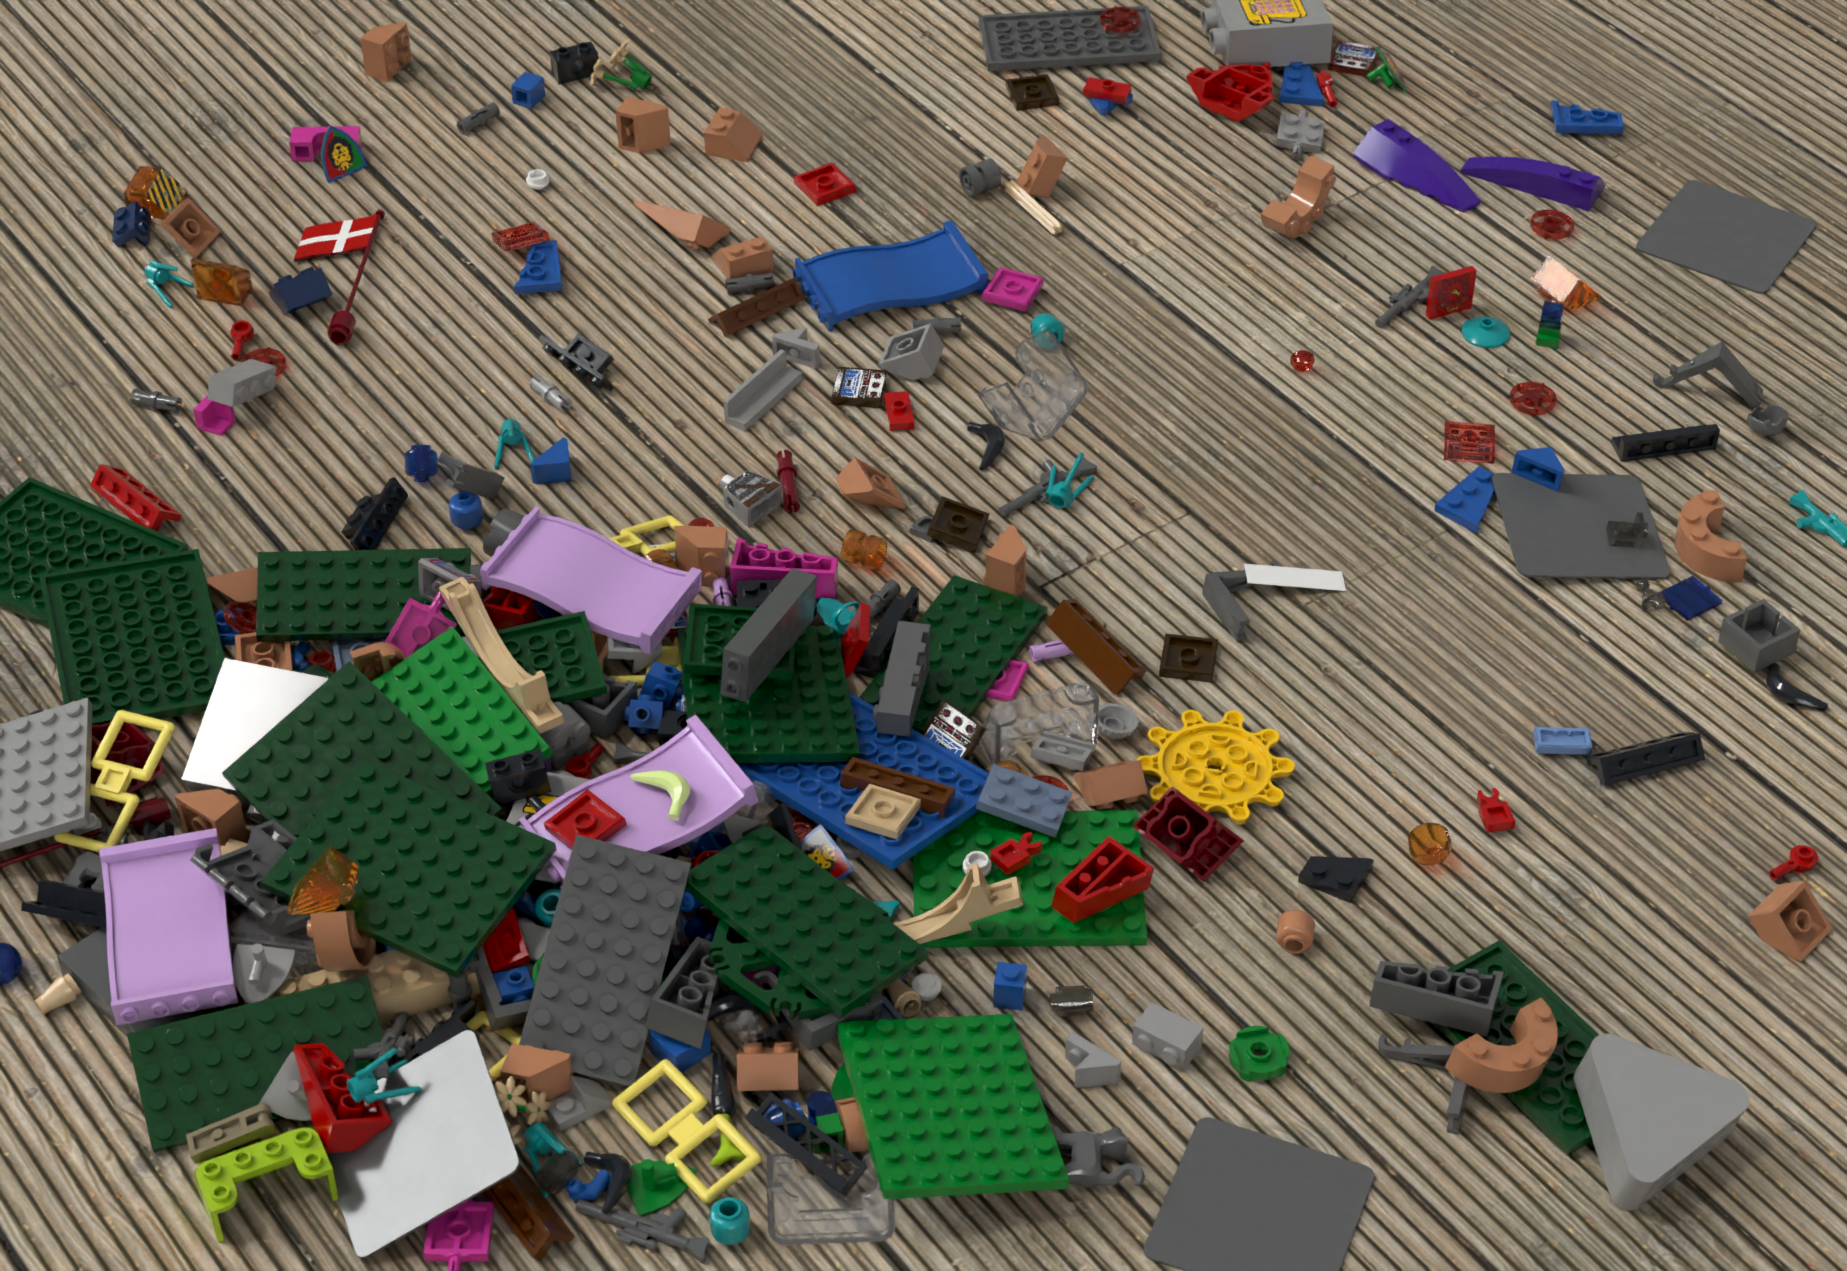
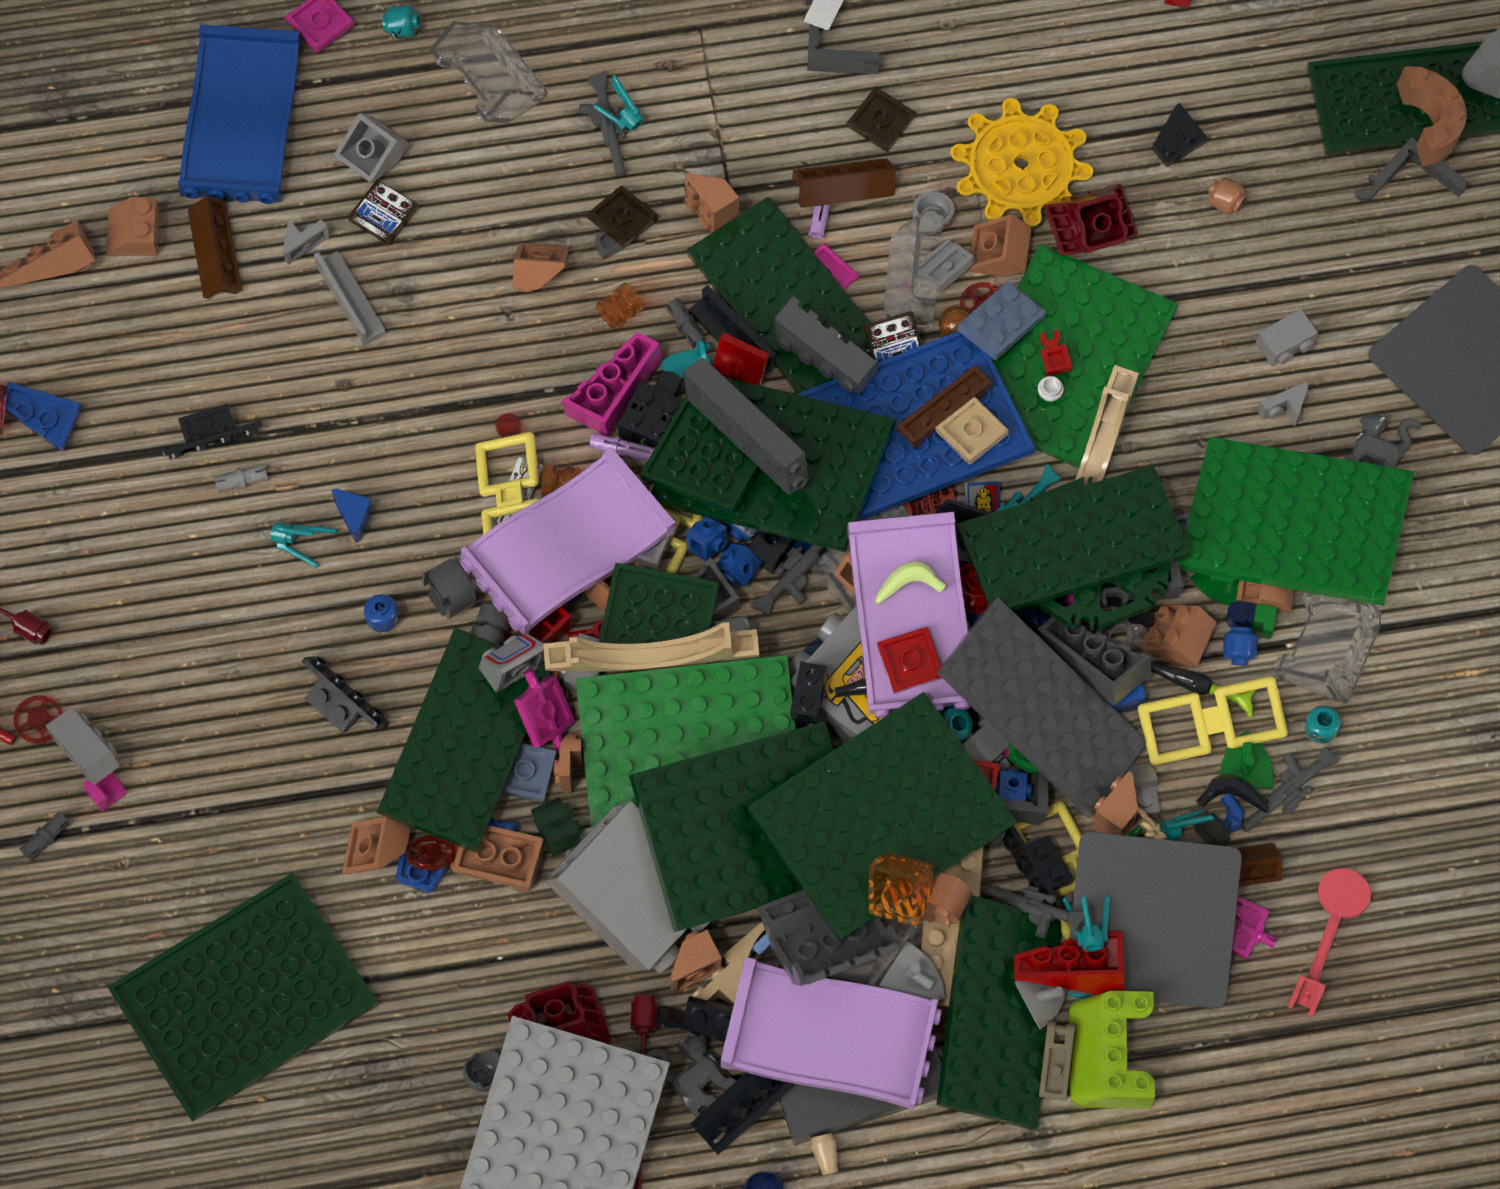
camera: 65 degrees left, 25 degrees up
dark green plate [39,549,224,725] -> none
light yellow bar [54,710,175,853] -> none
red fence [90,464,182,532] -> none
clear red plate [308,651,336,676] -> none
clear blue head [405,445,438,482] -> none
dark grey hinge [437,451,505,500] -> none
red plate [564,743,605,779] -> none
nougat slope [674,525,729,586] -> none
light grey torso [720,471,782,528] -> none
dark grey pin [725,272,775,294] -> none
black fence [744,1093,868,1197] -> none
dark red pin [776,450,800,513] -> none
red tile [794,163,856,206] -> none
red plate [884,391,915,431] -> none
dark grey pin [913,316,962,335] -> none
black piece [967,422,1005,471] -> none
blue brick [993,962,1027,1011] -> none
clear smoke brick [1050,985,1094,1017] -> none
red wedge [1051,836,1154,923] -> none
green plate [1229,1026,1290,1082] -> none
dark grey wedge [1369,961,1504,1037] -> none
clear orange hair [1408,823,1452,865] -> none

